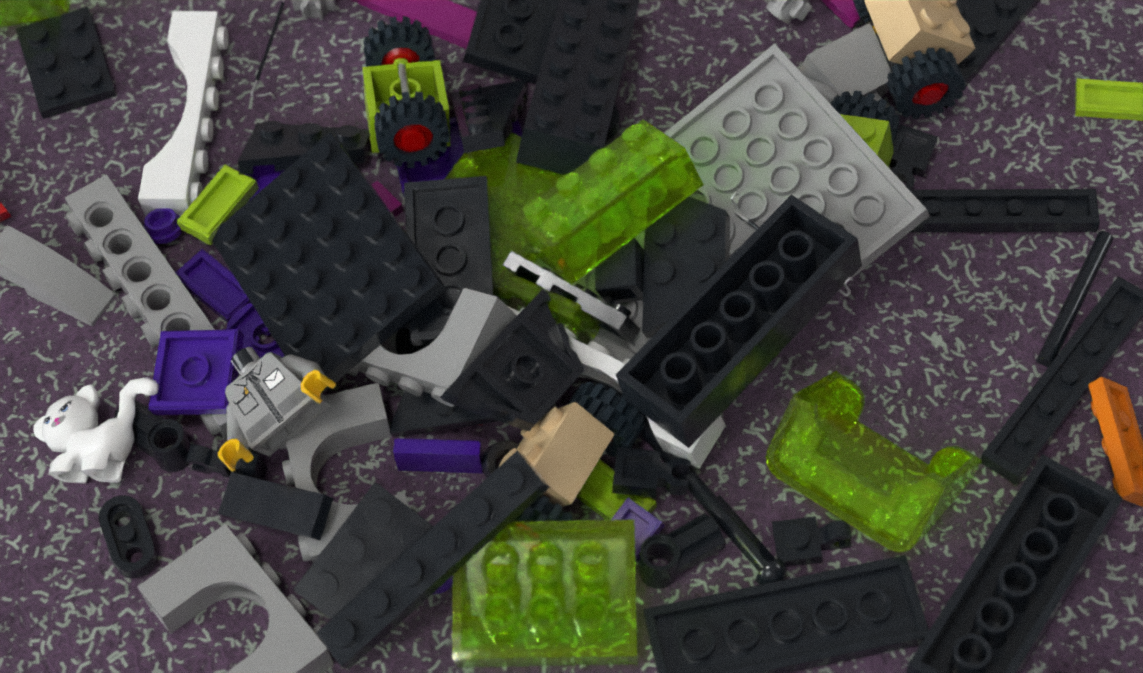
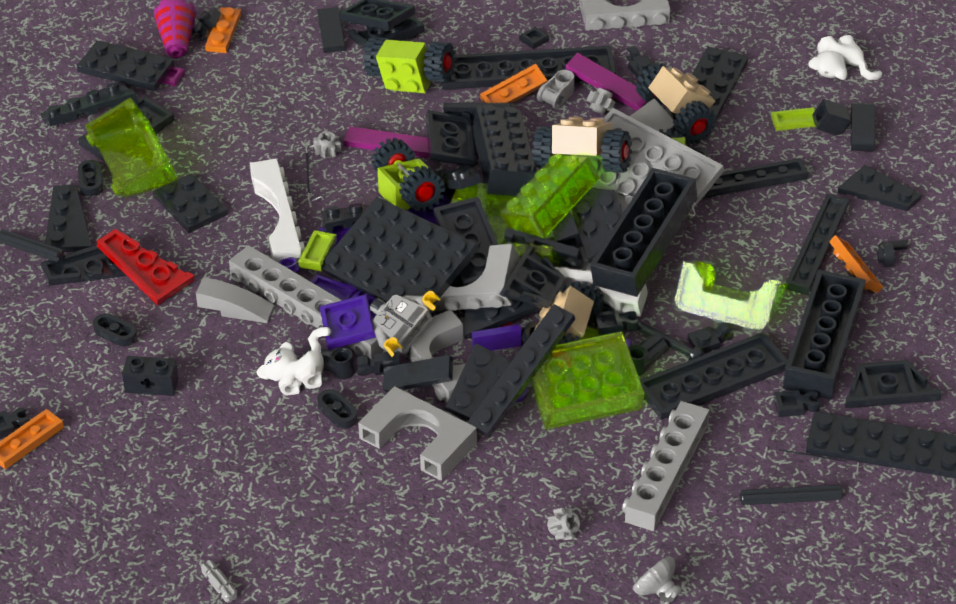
camera: 20 degrees left, 15 degrees down
black bar [1036,231,1114,367] -> none
none -> brick [532,117,632,173]

